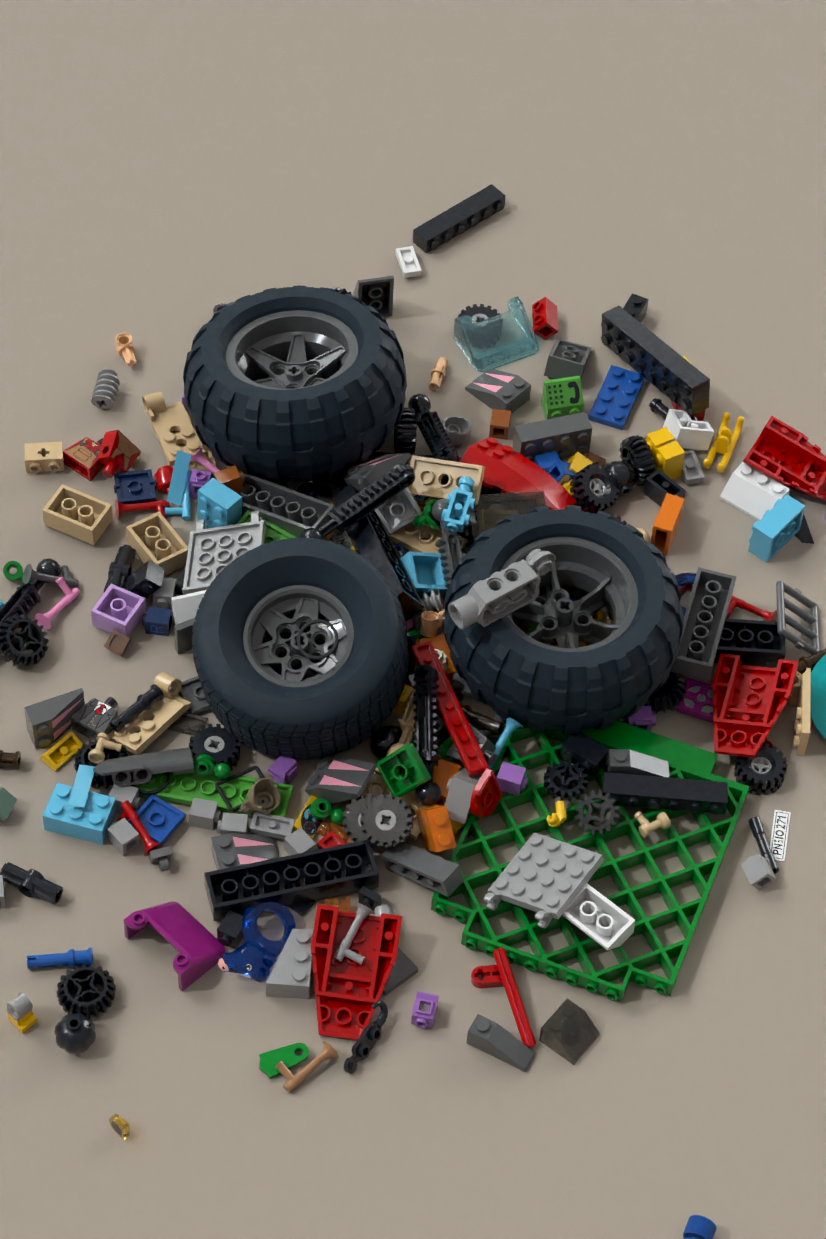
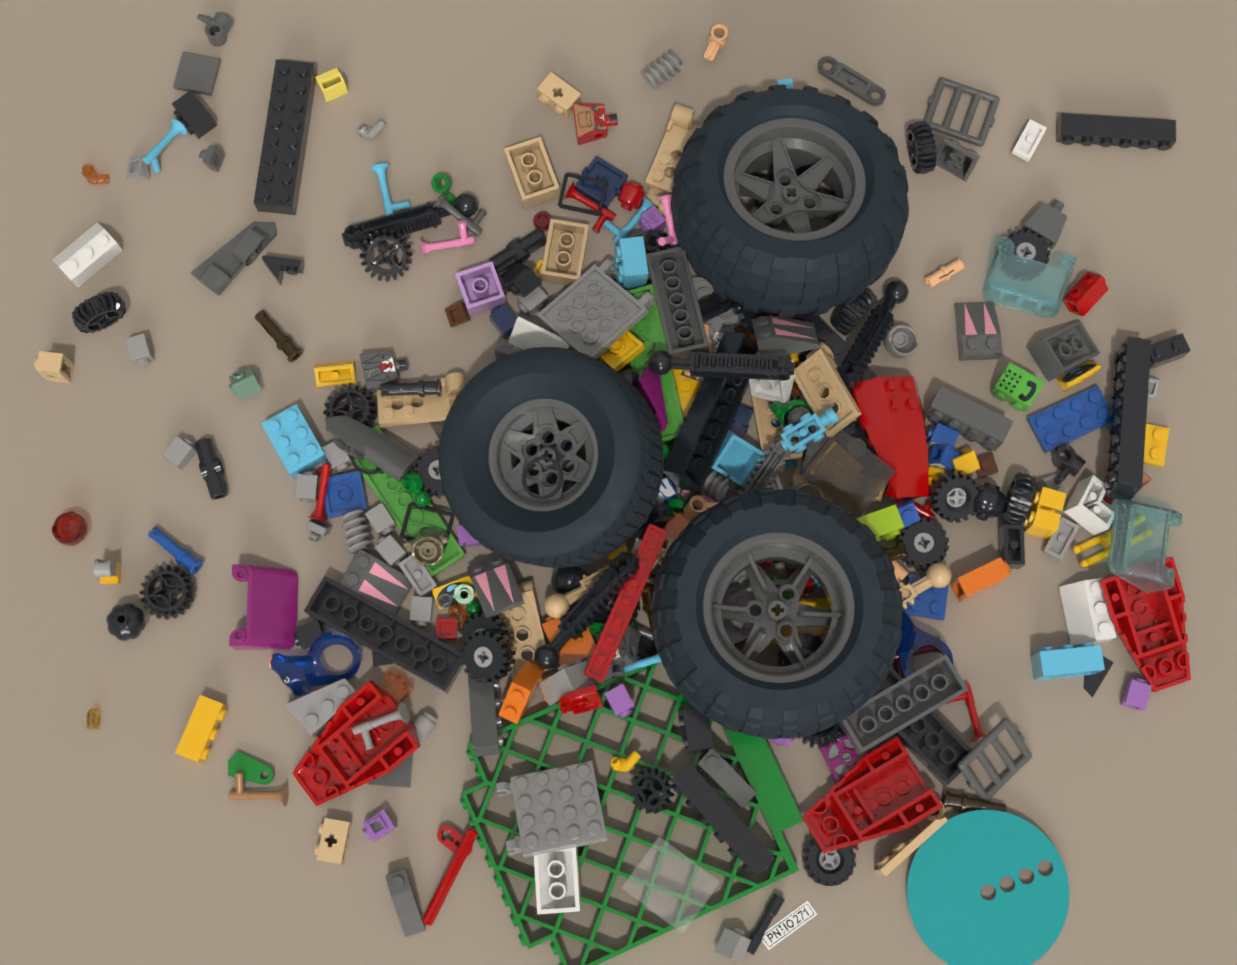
camera: 45 degrees right, 25 degrees up
dark grey slope [24,688,85,749] -> none
medium azure sticker [68,764,95,808] -> none
tan piece [88,733,122,764] -> none
red torso [98,430,141,478] -> none
medium azure sticker [167,450,191,505] -> none
dark orange brick [214,465,246,493] -> none
black piece [344,1001,388,1074] -> none
black plate [358,886,381,911] -> none
green brick [376,743,431,798] -> none
light grey brick [448,549,556,629] -> none
dark orange brick [489,409,511,440] -> none
clear smoke slope [539,998,600,1065] -> none
black gear [543,760,588,802] -> none
tan piece [634,811,671,838] -> none
black pin [649,398,669,420] -> none
none -> yellow brick [175,695,227,763]
none -> tan brick [314,818,352,864]
none -> light grey piece [340,509,373,554]
none -> dark red plate [533,212,552,231]
none -> black piece [558,173,608,216]
none -> clear piece [622,837,720,934]
none -> dark grey bar [923,77,1000,147]
none -> dark grey torso [1022,200,1067,250]
none -> black piece [1051,445,1086,485]
none -> slope [1056,361,1101,391]
none -> clear light blue windscreen [1108,499,1182,593]

